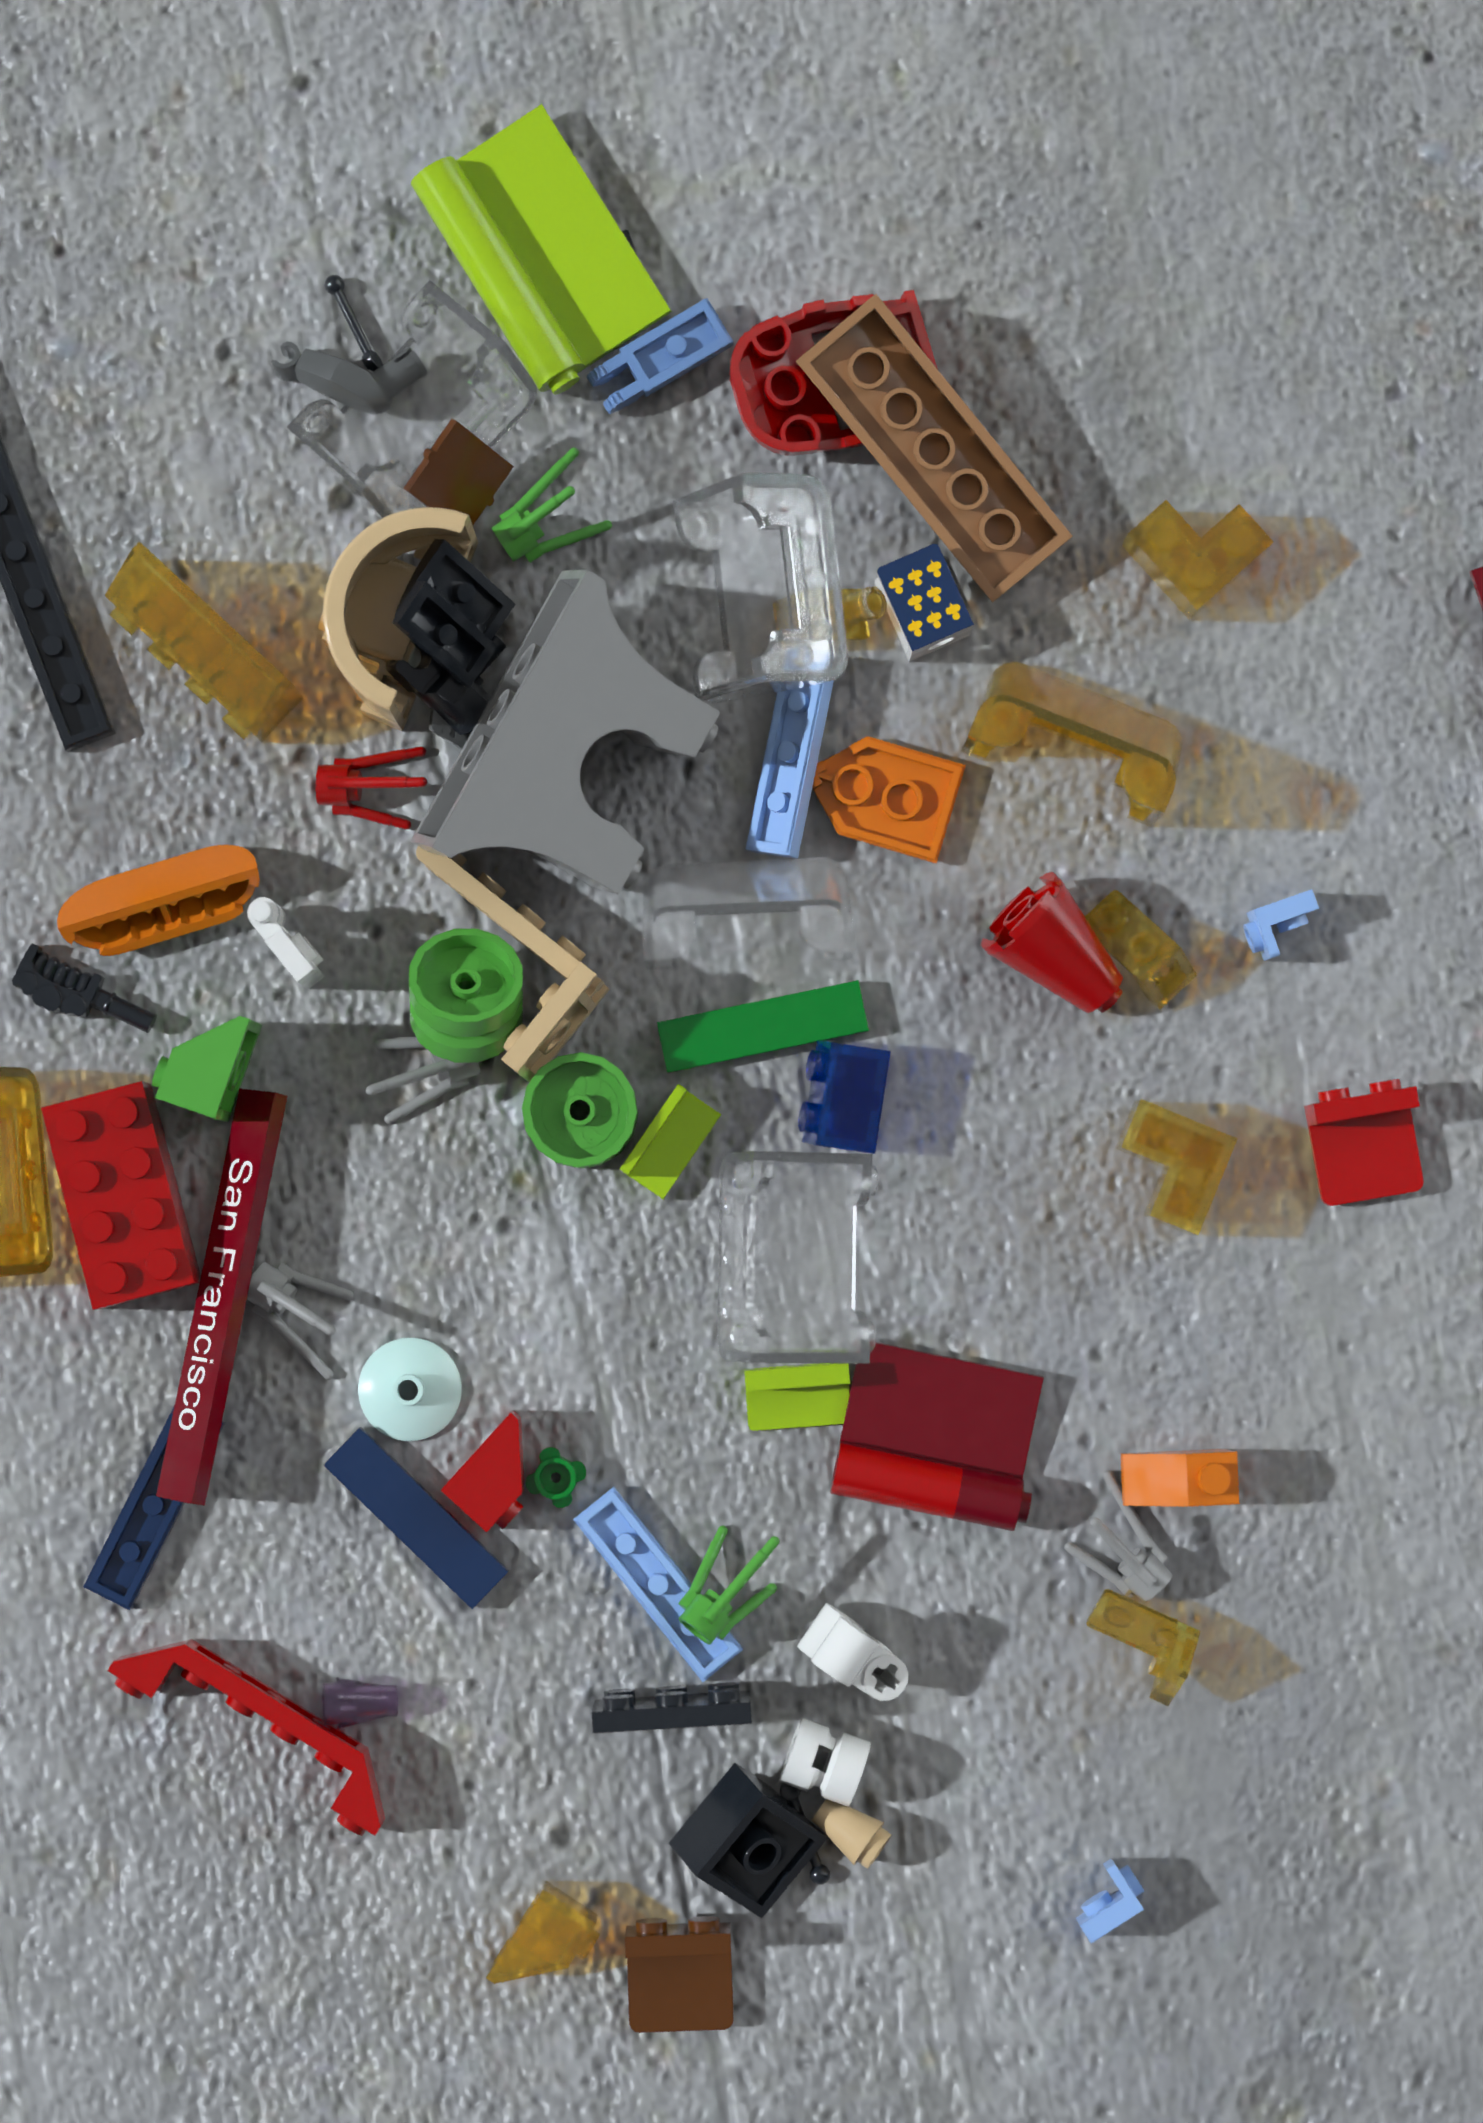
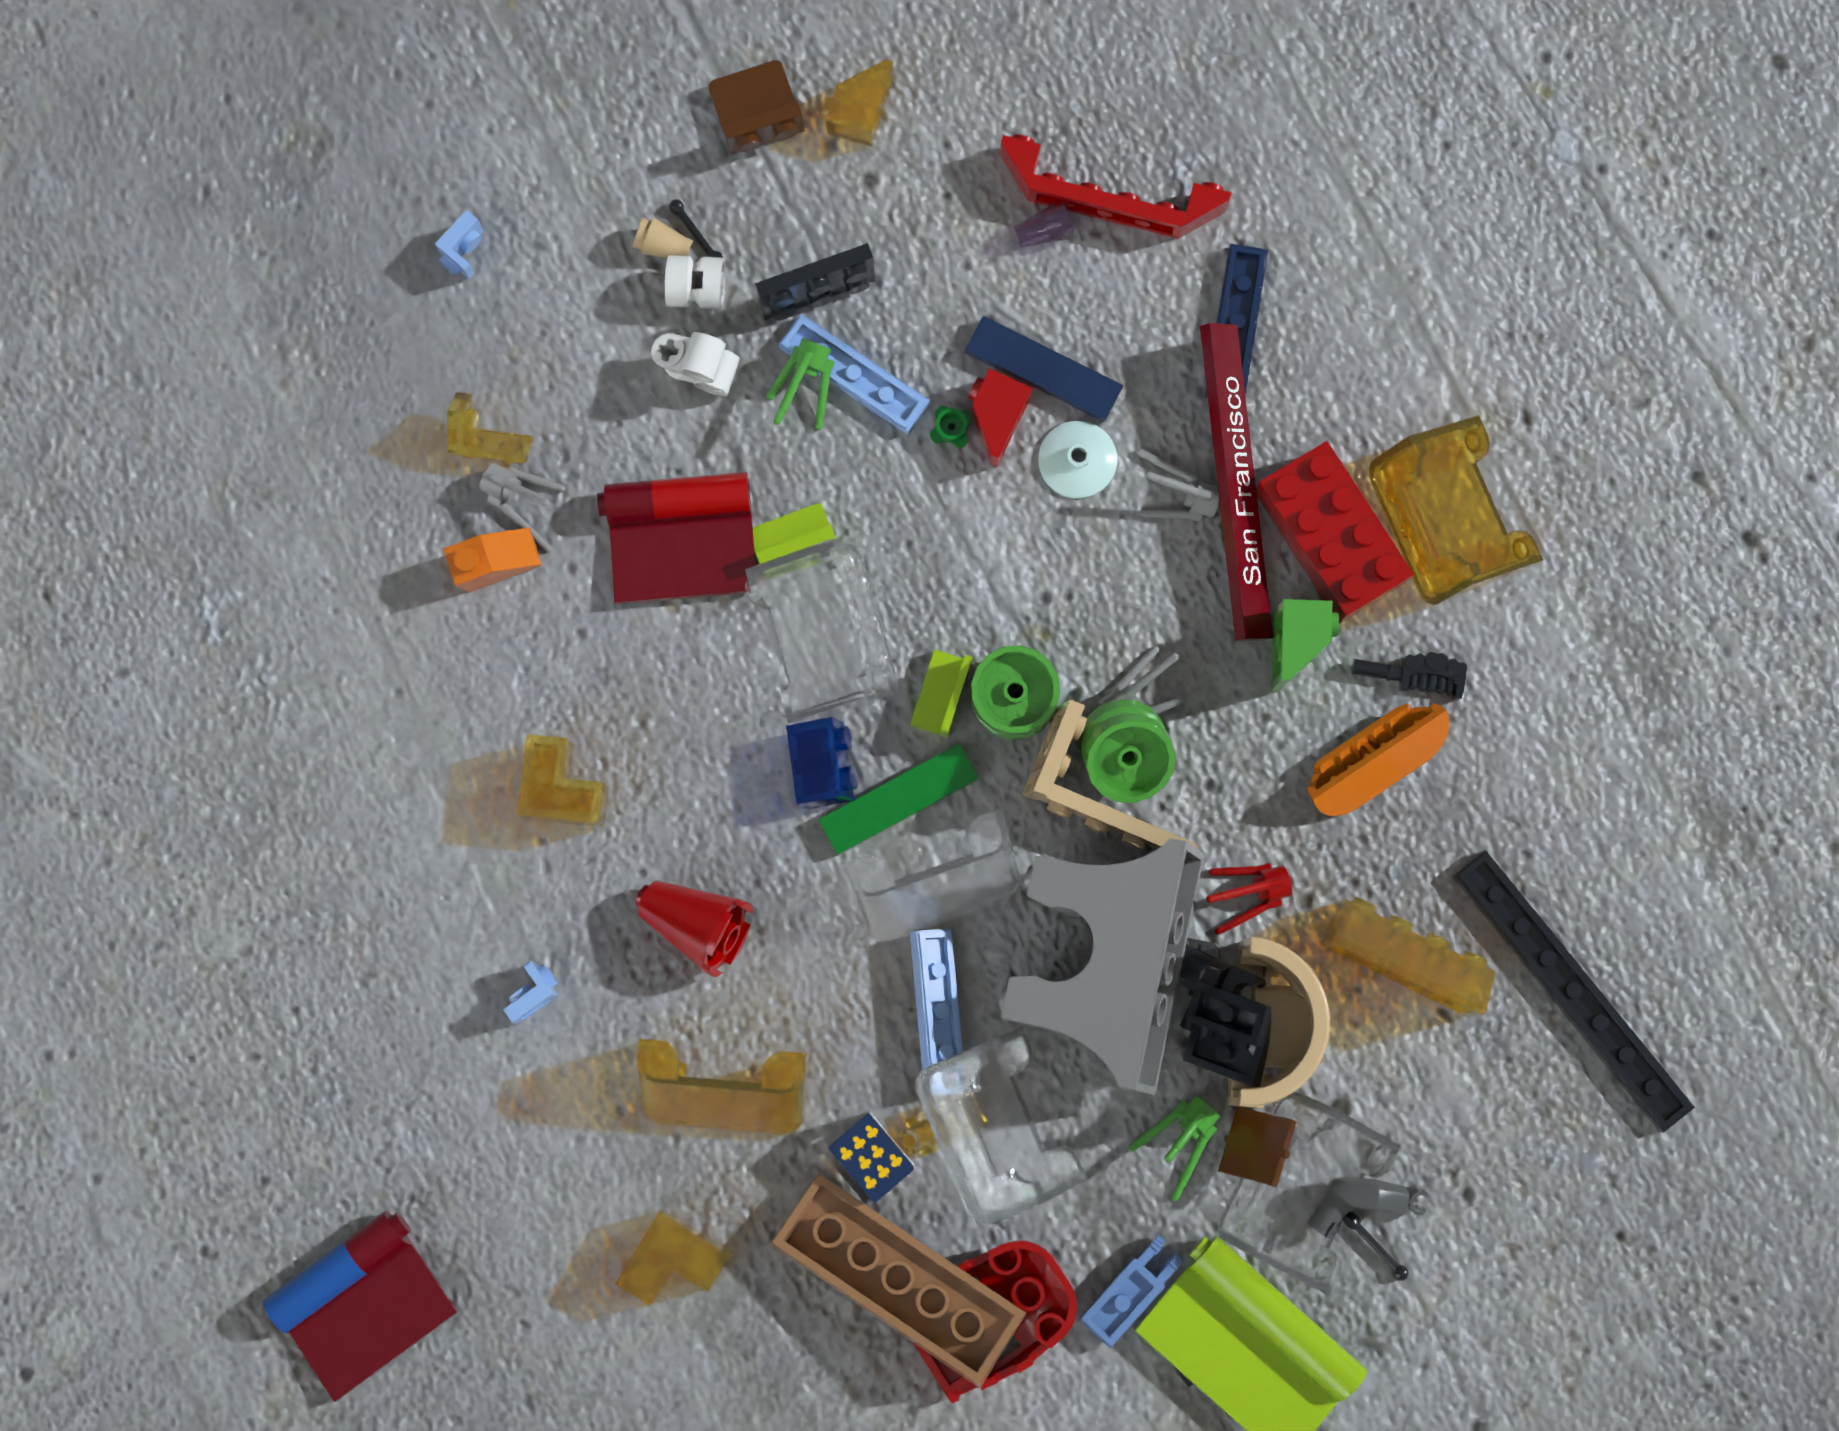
camera: 170 degrees right, 5 degrees down
white plate [247,897,325,989] -> none
black slope [669,1763,828,1918] -> none
orange tile [812,736,966,864] -> none
clear yellow bracket [1085,890,1197,1010] -> none
red bracket [1304,1079,1424,1206] -> none

